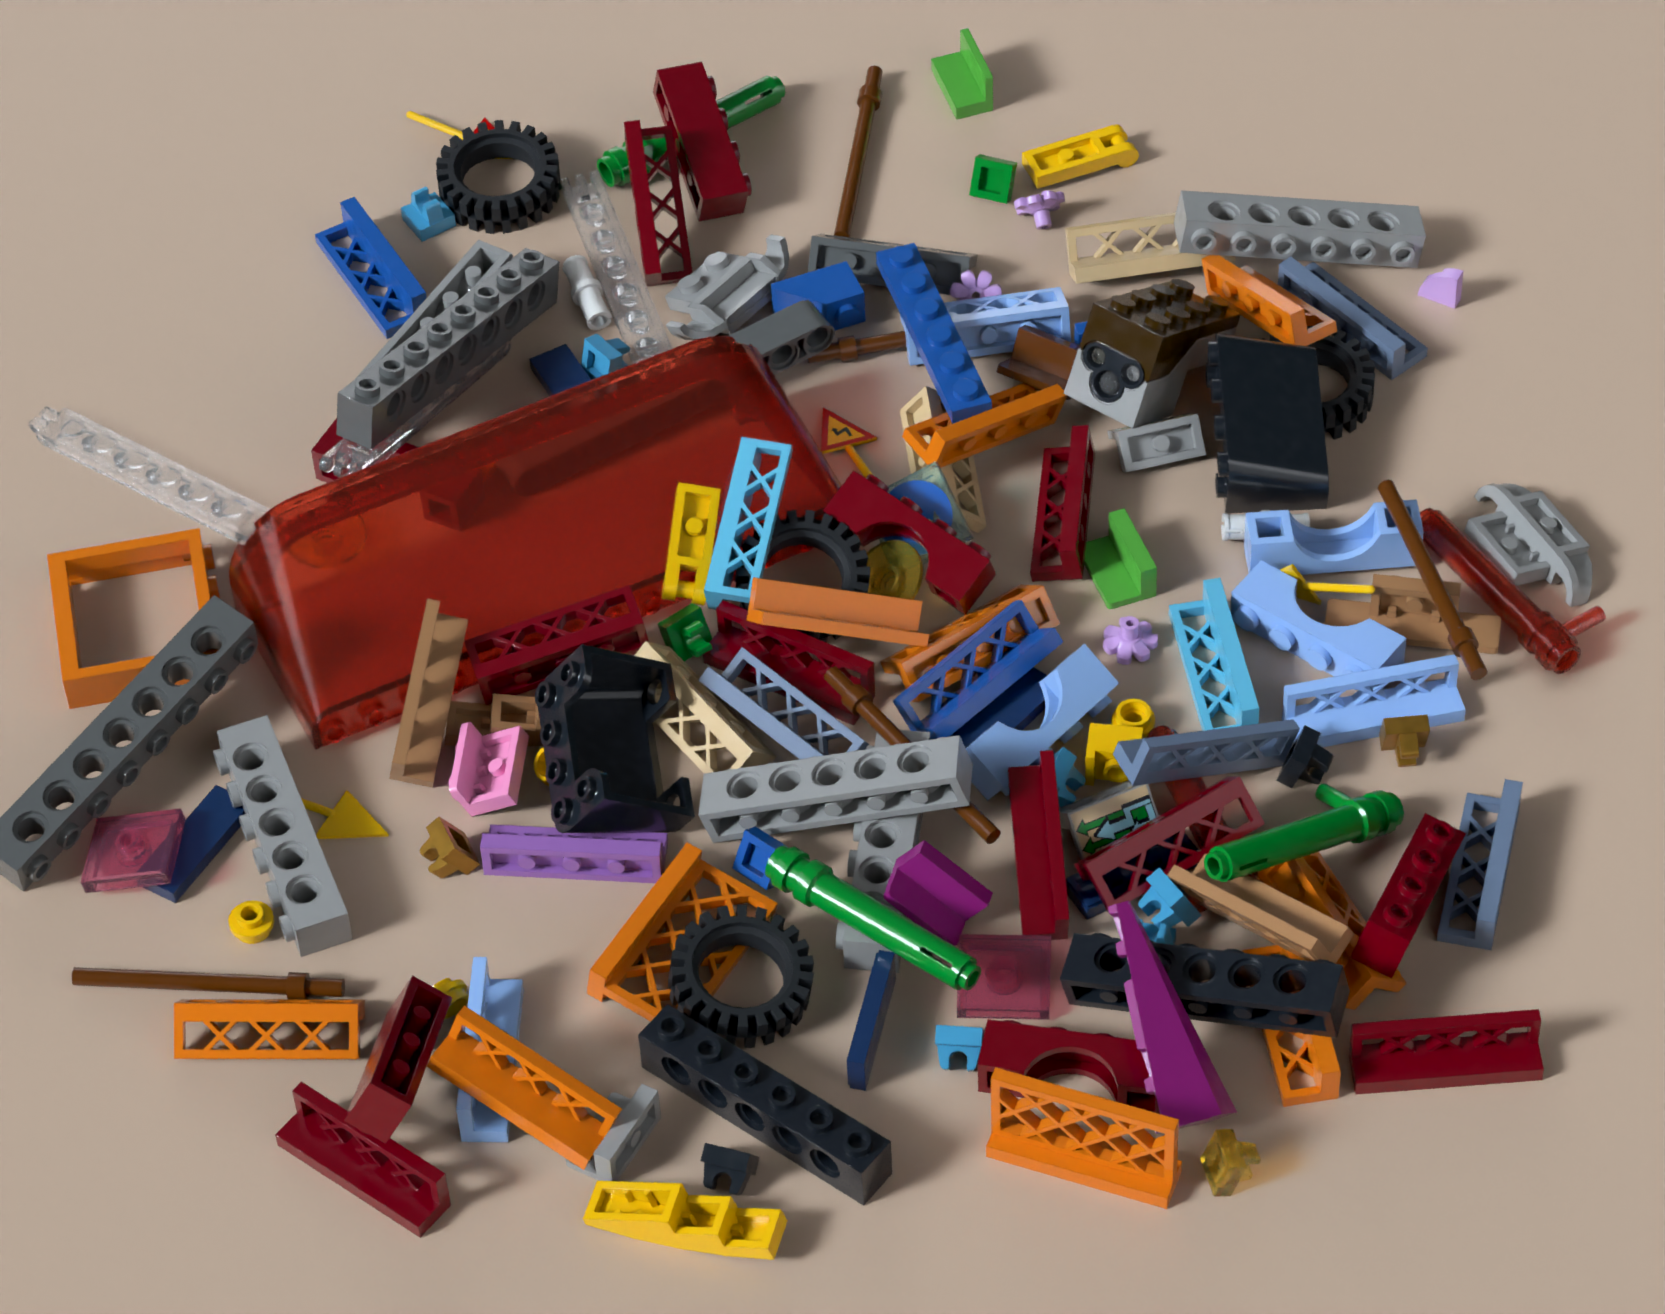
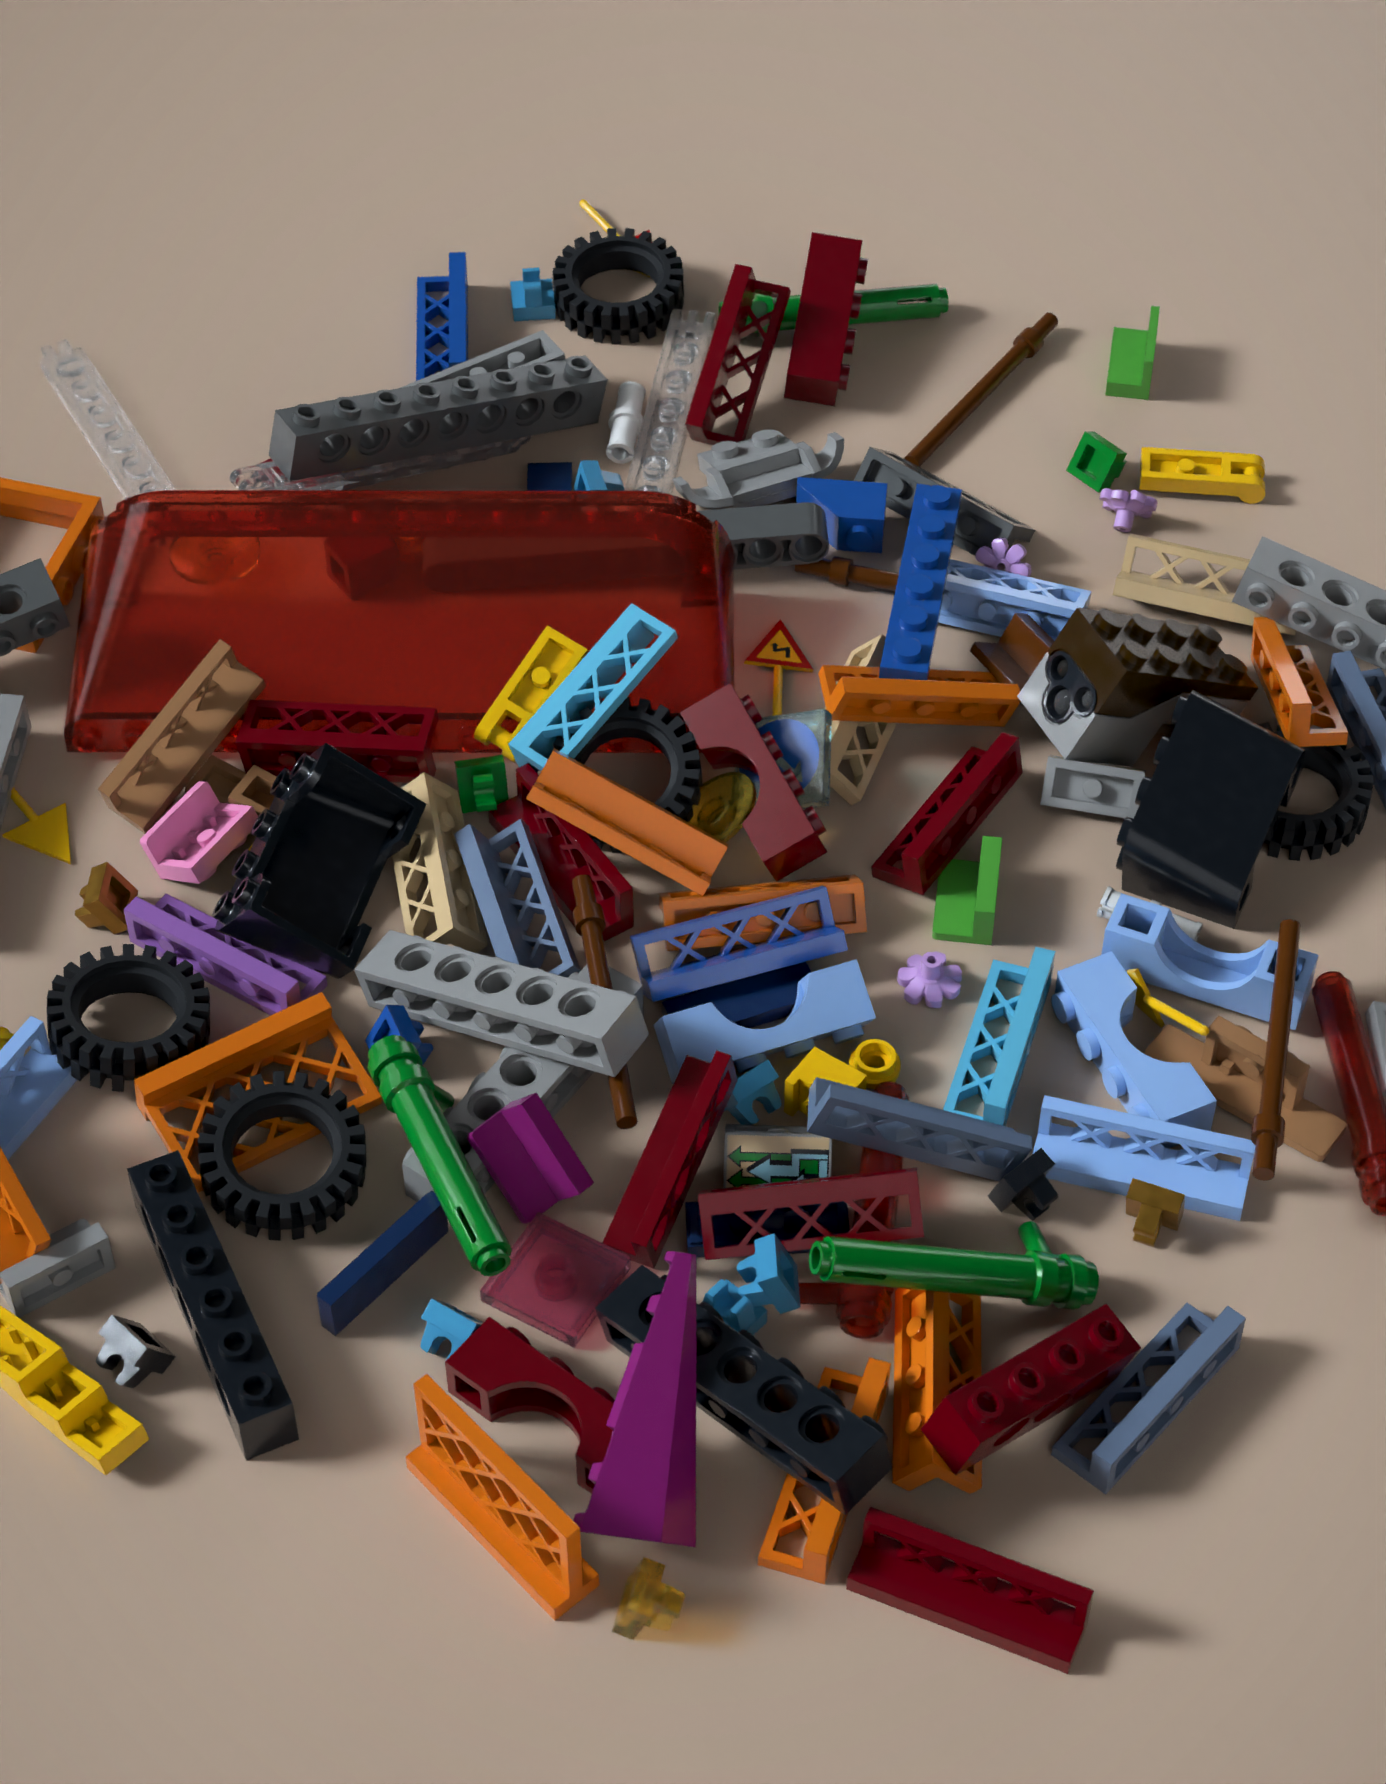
camera: 25 degrees right, 0 degrees up
medium nougat fence [1167,853,1354,964] -> none
none -> black tyre [47,944,210,1092]

